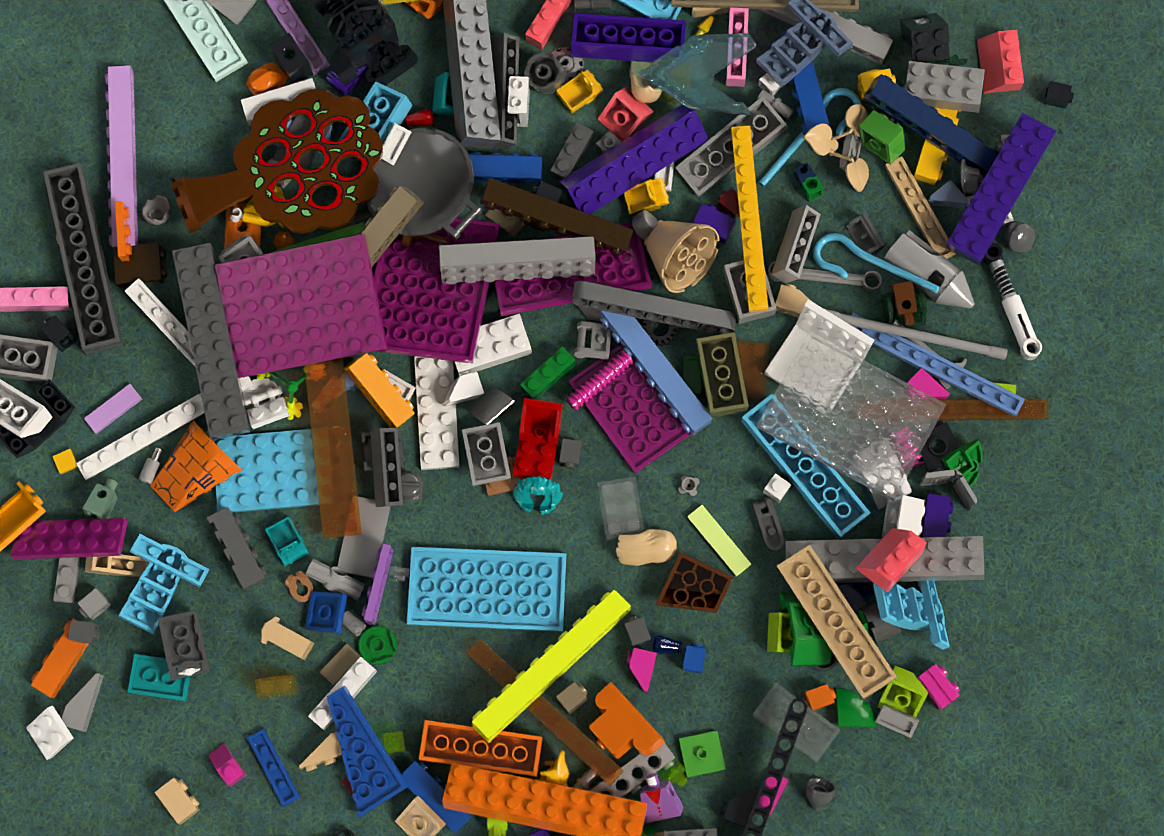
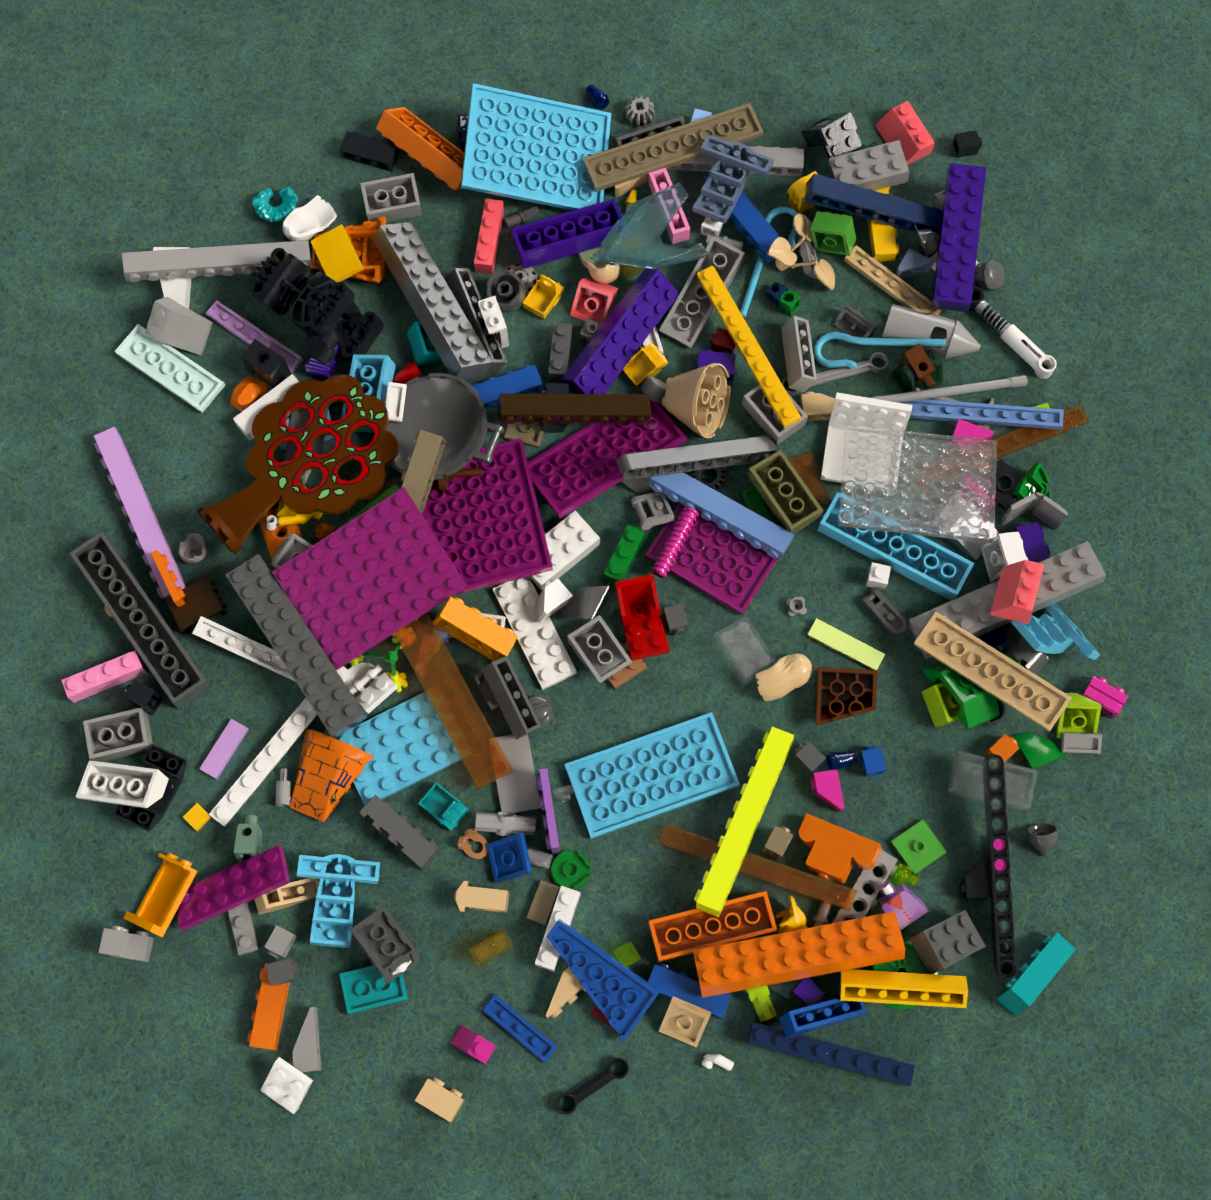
camera: 25 degrees left, 5 degrees down
light grey brick [439,237,595,284] -> none
teal piece [513,476,563,515] -> none

